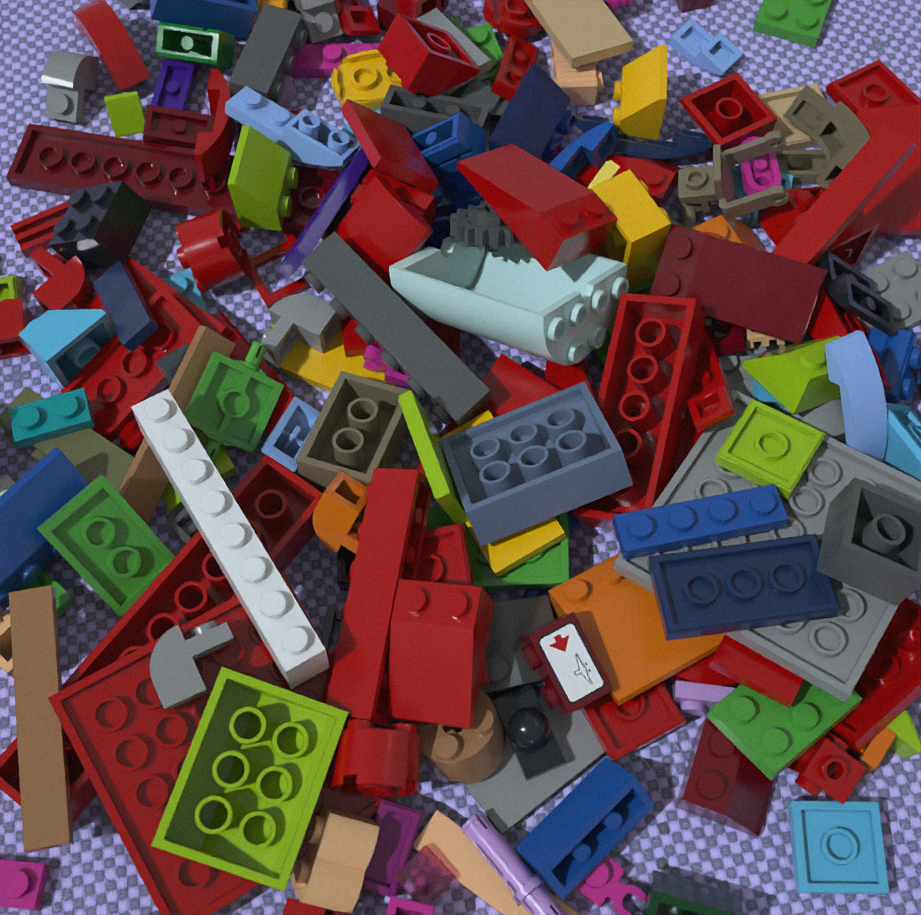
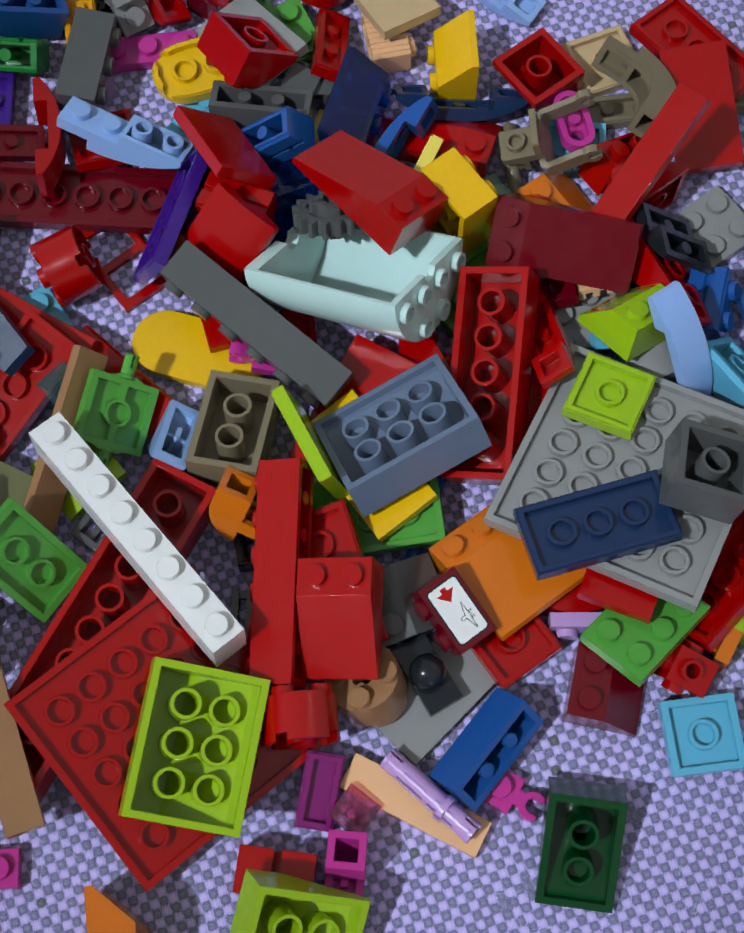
camera: 10 degrees left, 5 degrees up
red plate [119,420,144,454] -> none
light grey brick [150,620,234,712] -> none
lime slope [227,125,299,231] -> none
light grey brick [261,294,342,369] -> none
light nougat brick [291,806,379,915] -> none
blue plate [612,484,789,559] -> none

